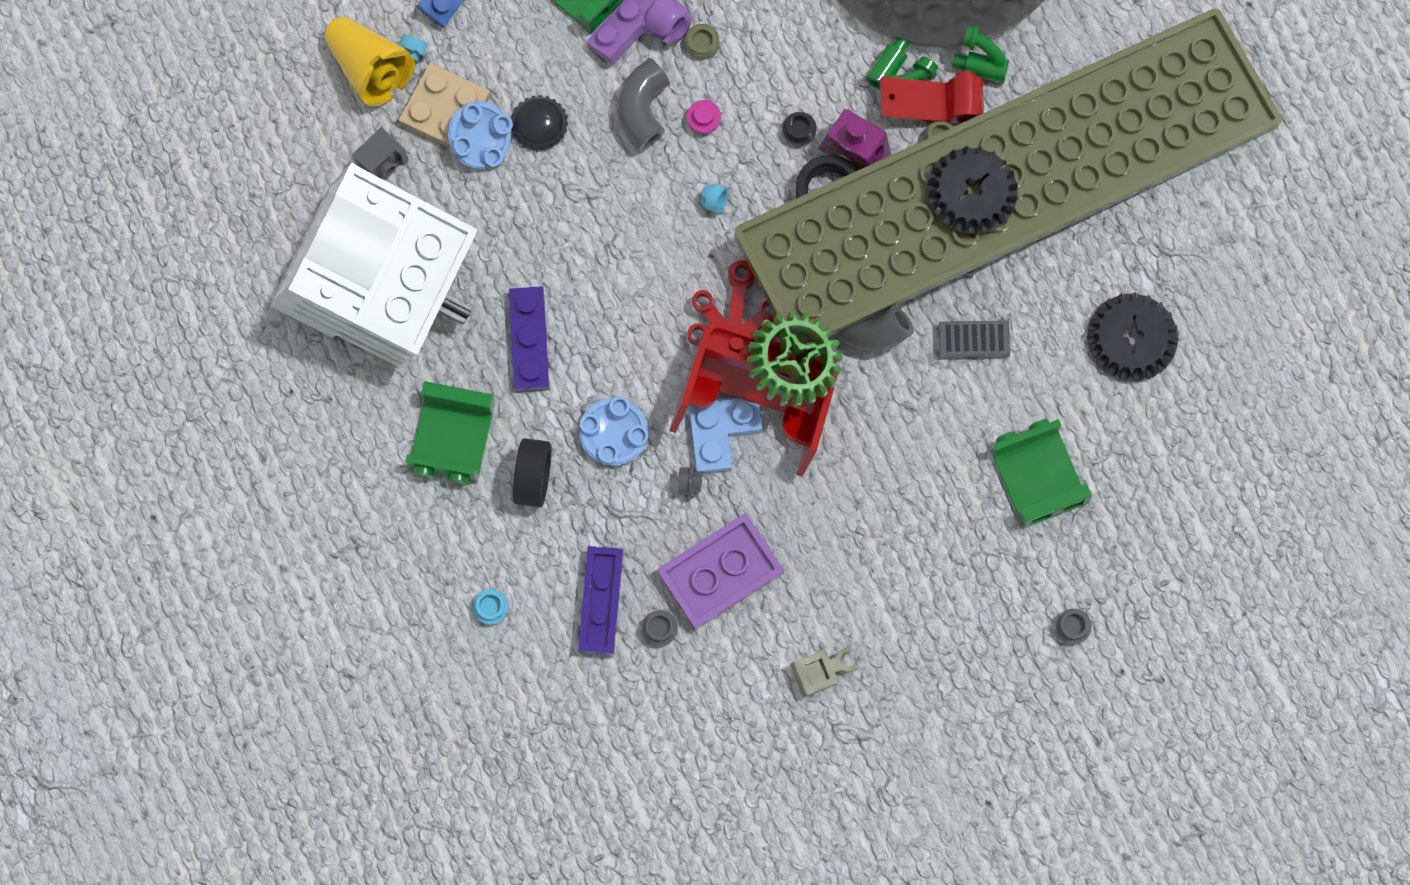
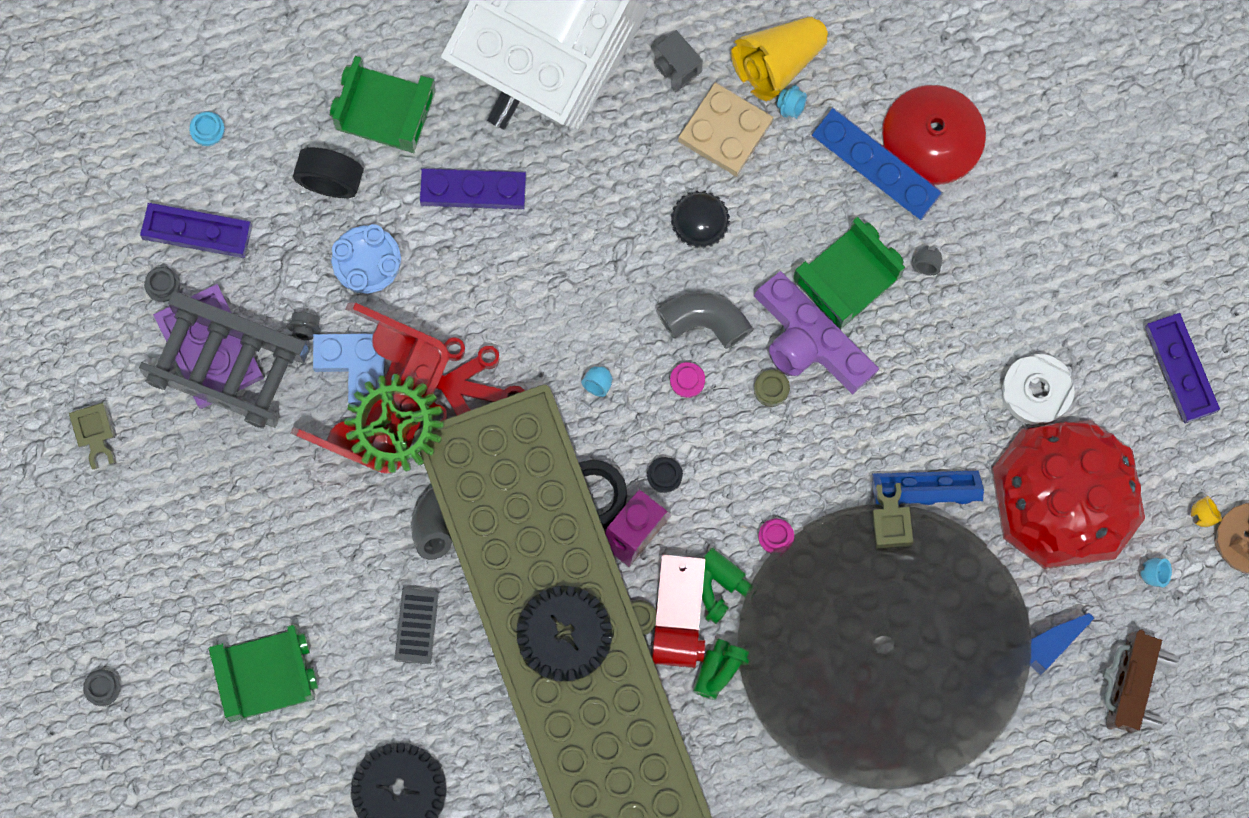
camera: 90 degrees right, 0 degrees up
light blue dish [448,101,513,169] -> none
none -> dark grey fence [139,291,309,429]
none -> dark pink plate [758,518,794,555]

